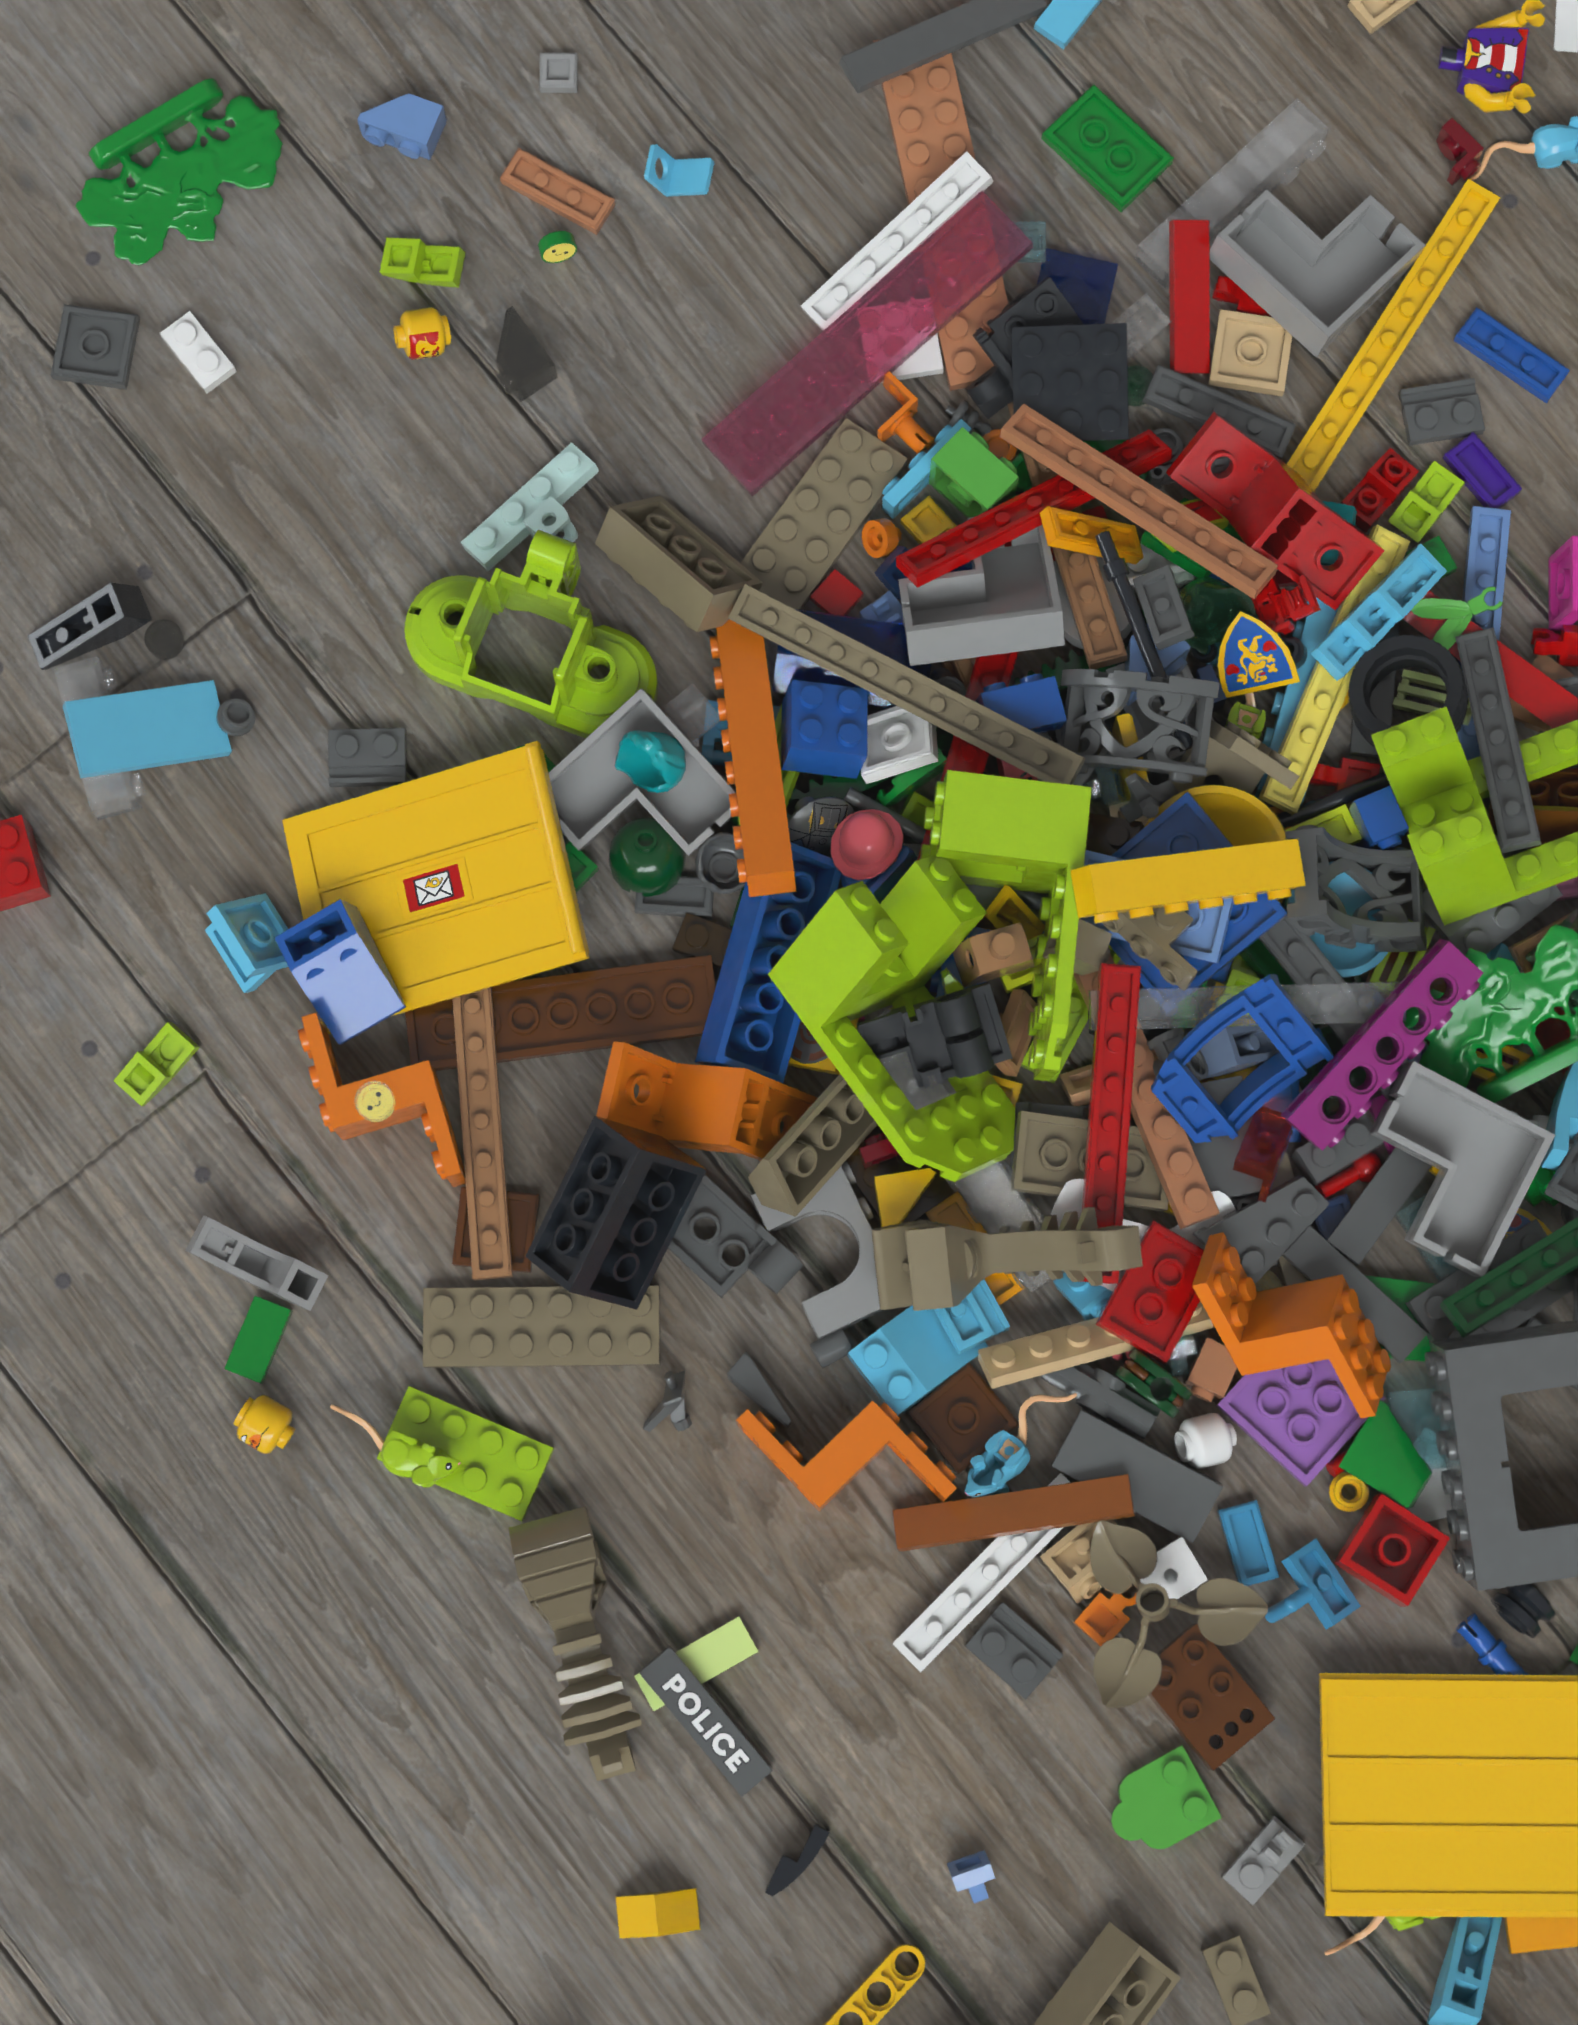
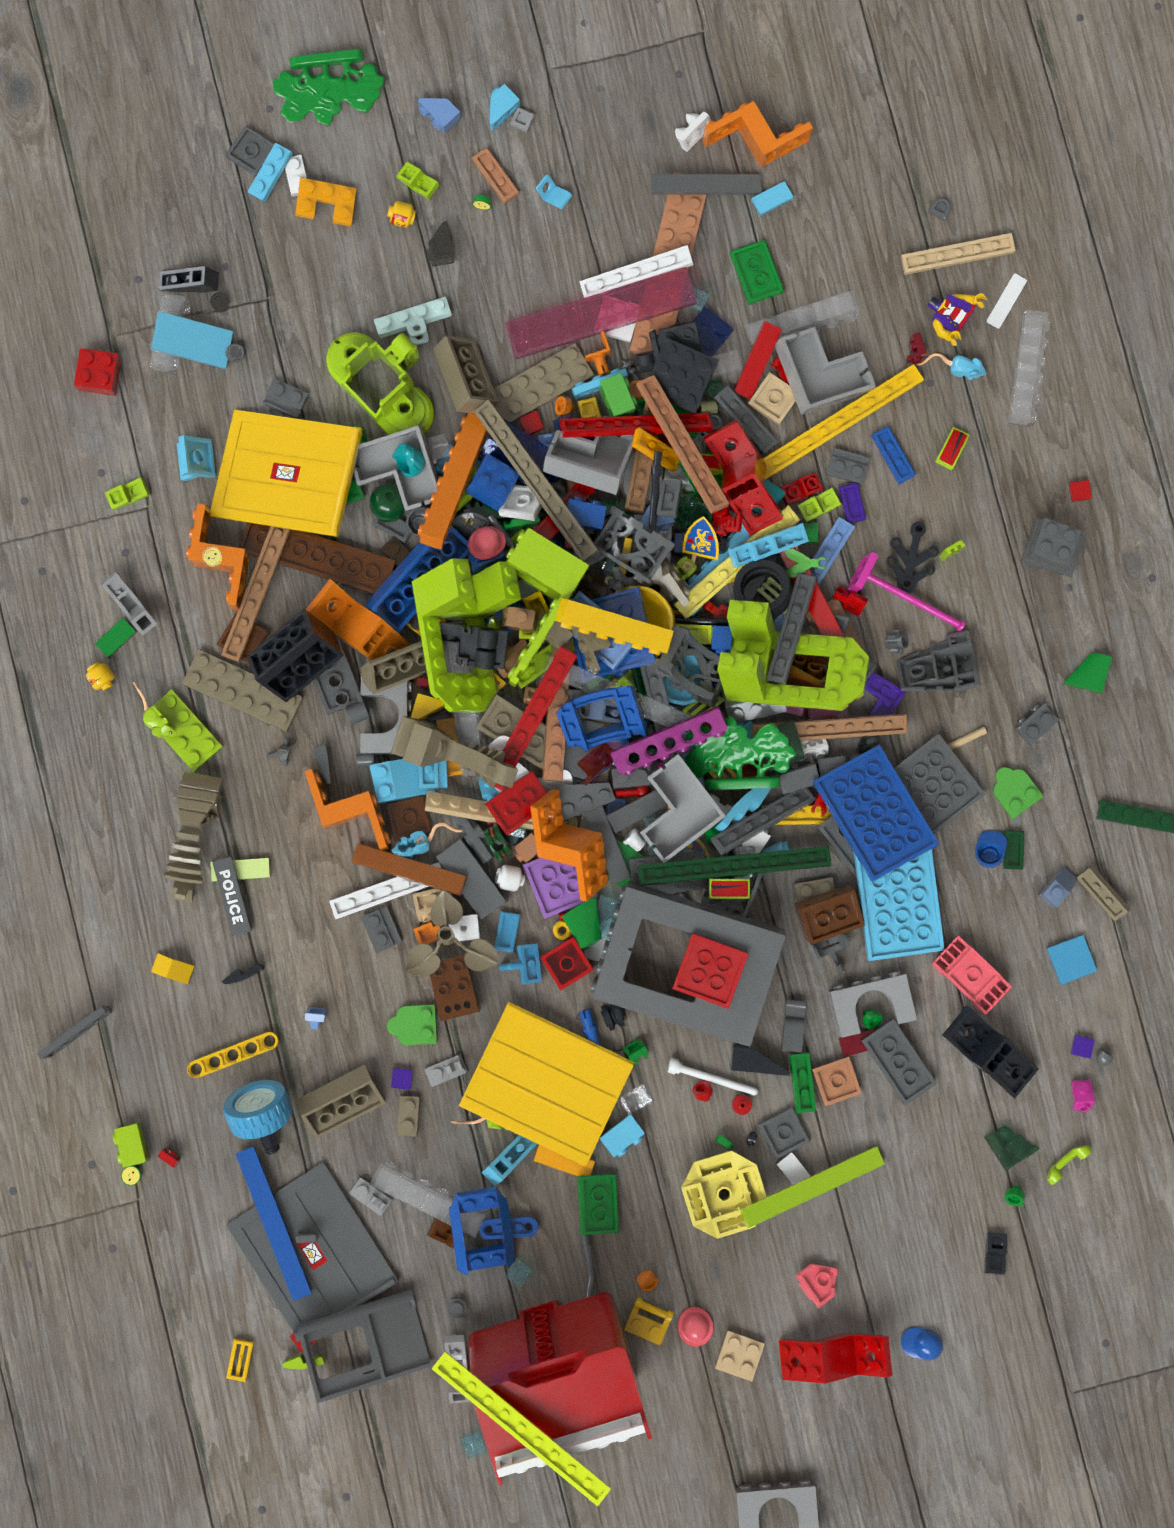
camera: 15 degrees right, 5 degrees up
slope [275,899,406,1045] -> none
none -> medium azure plate [248,143,293,202]
none -> light orange plate [295,177,356,227]
none -> dark purple tile [391,1068,413,1090]
none -> medium azure slope [490,84,520,131]
none -> white piece [623,828,647,852]
none -> olive piece [698,400,718,415]

